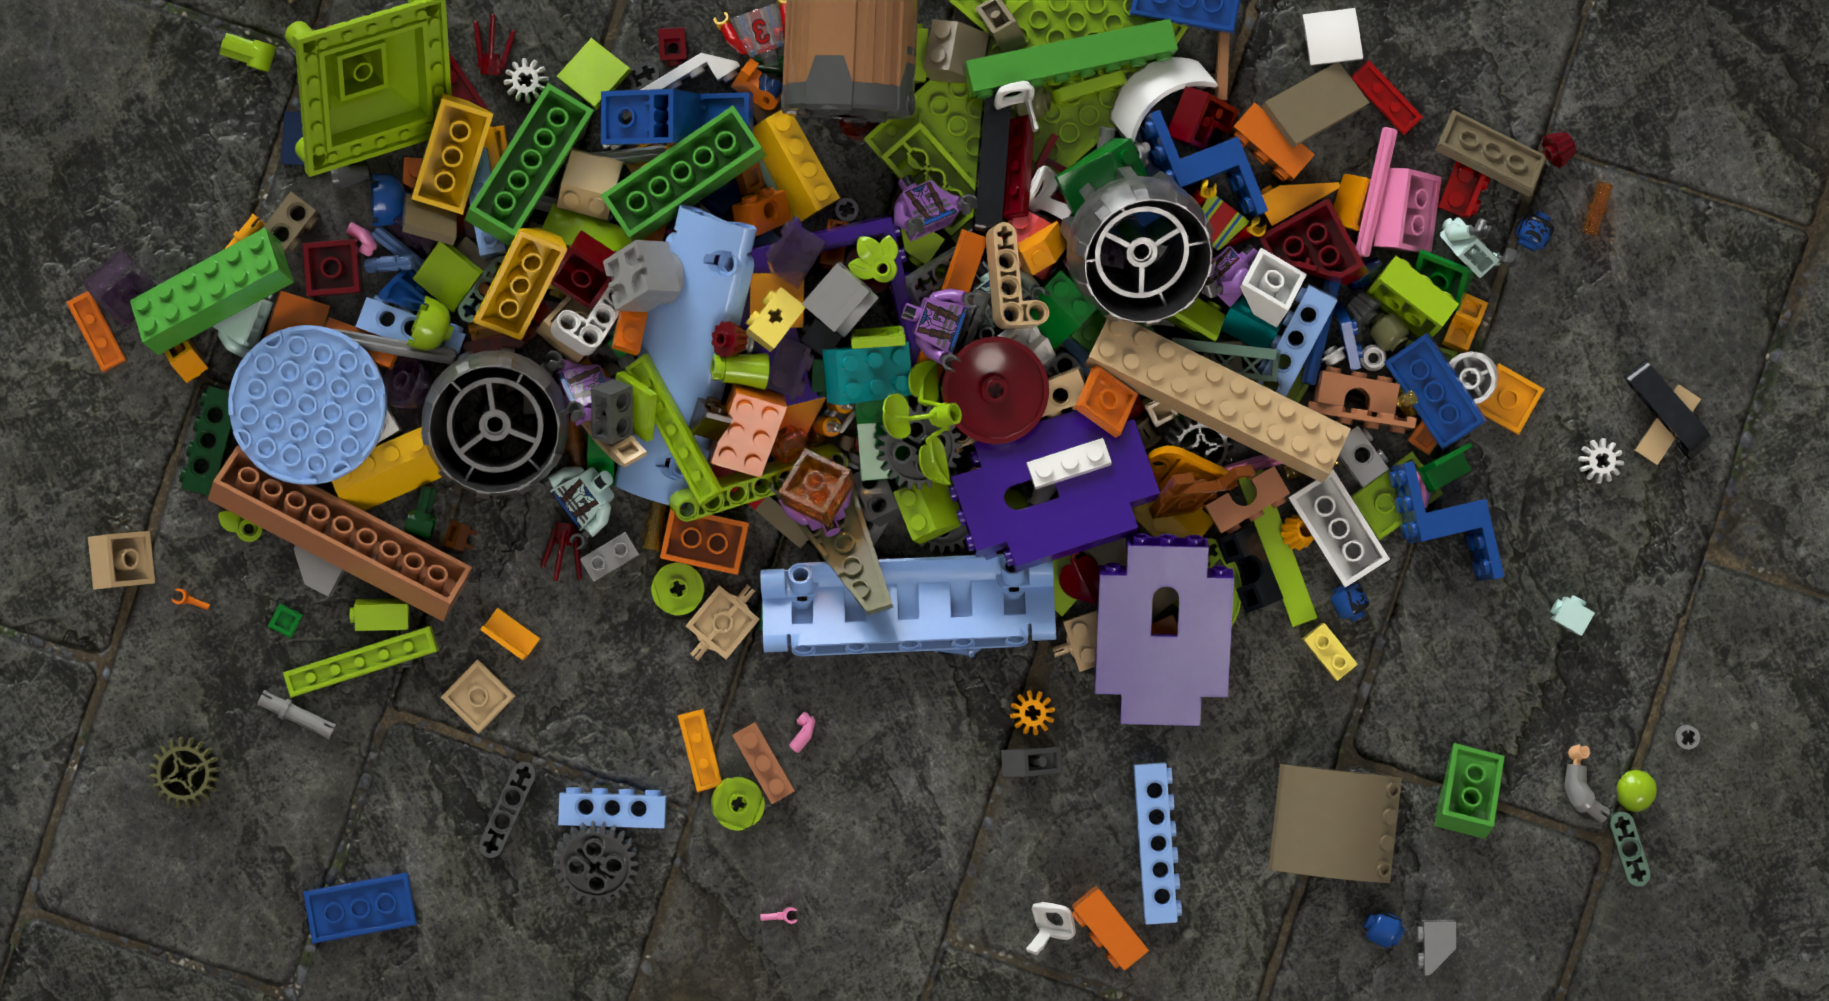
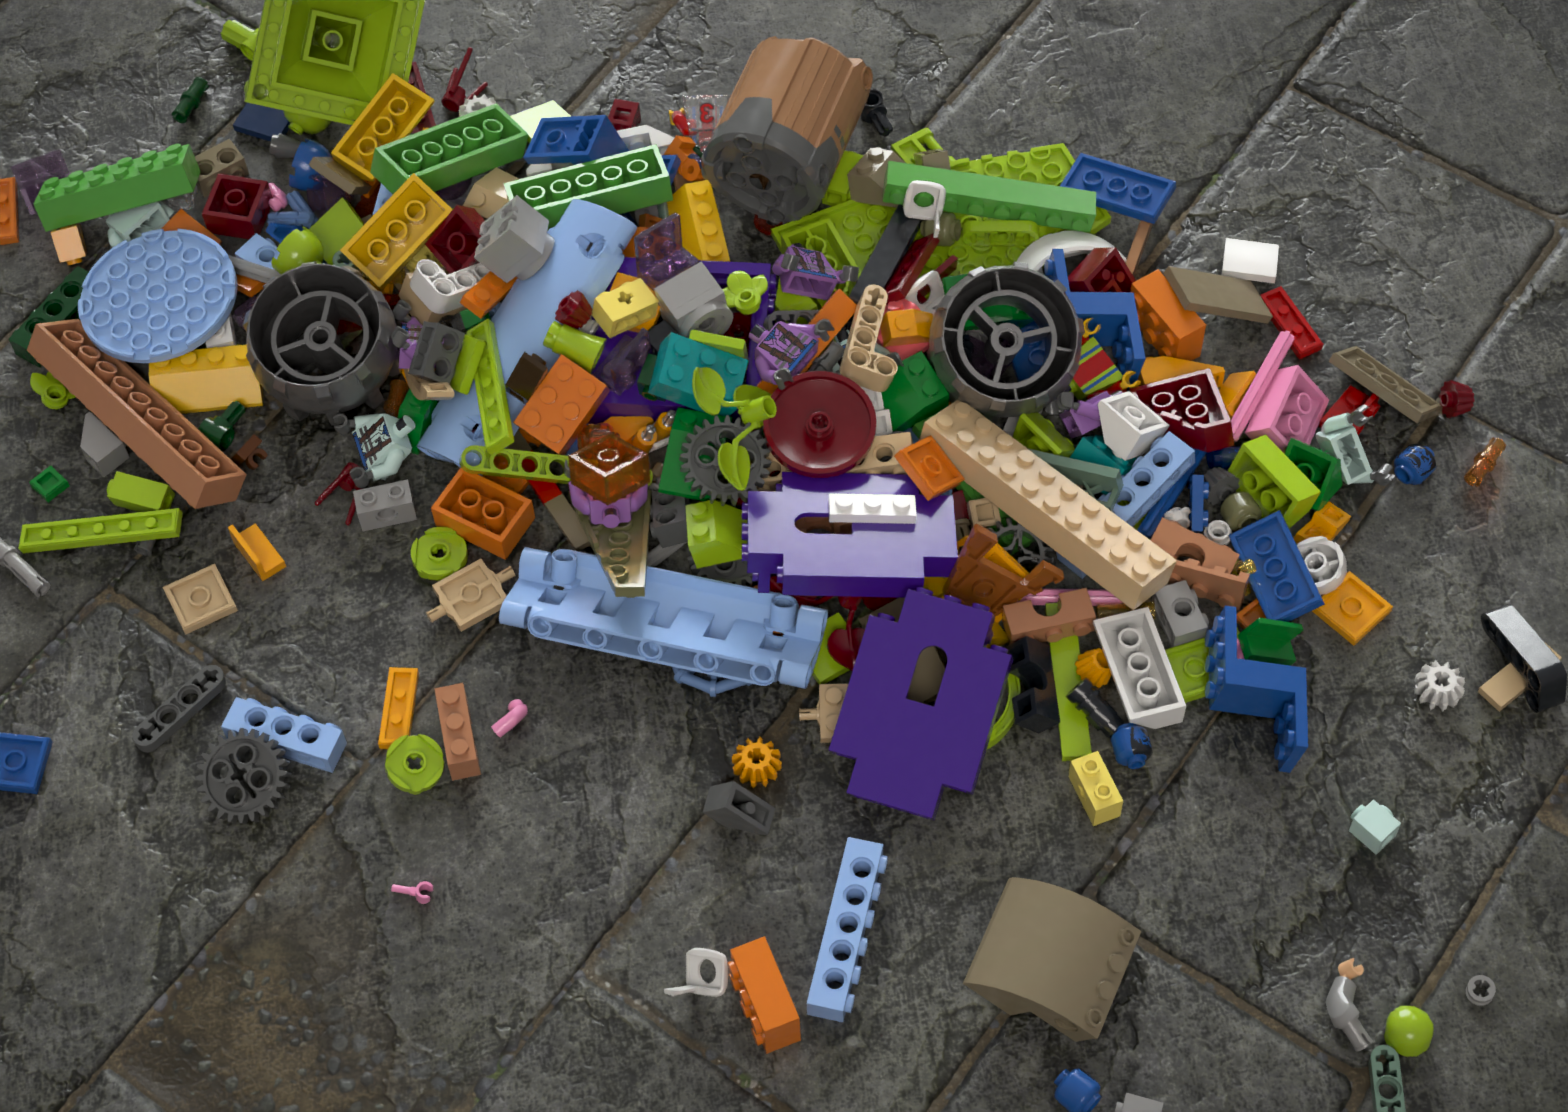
camera: 20 degrees right, 30 degrees down
clear yellow pin [643,501,667,551] -> none
bright green slope [1434,743,1505,839] -> none
none -> dark green pin [171,77,209,123]
none -> black axle [1065,677,1125,738]

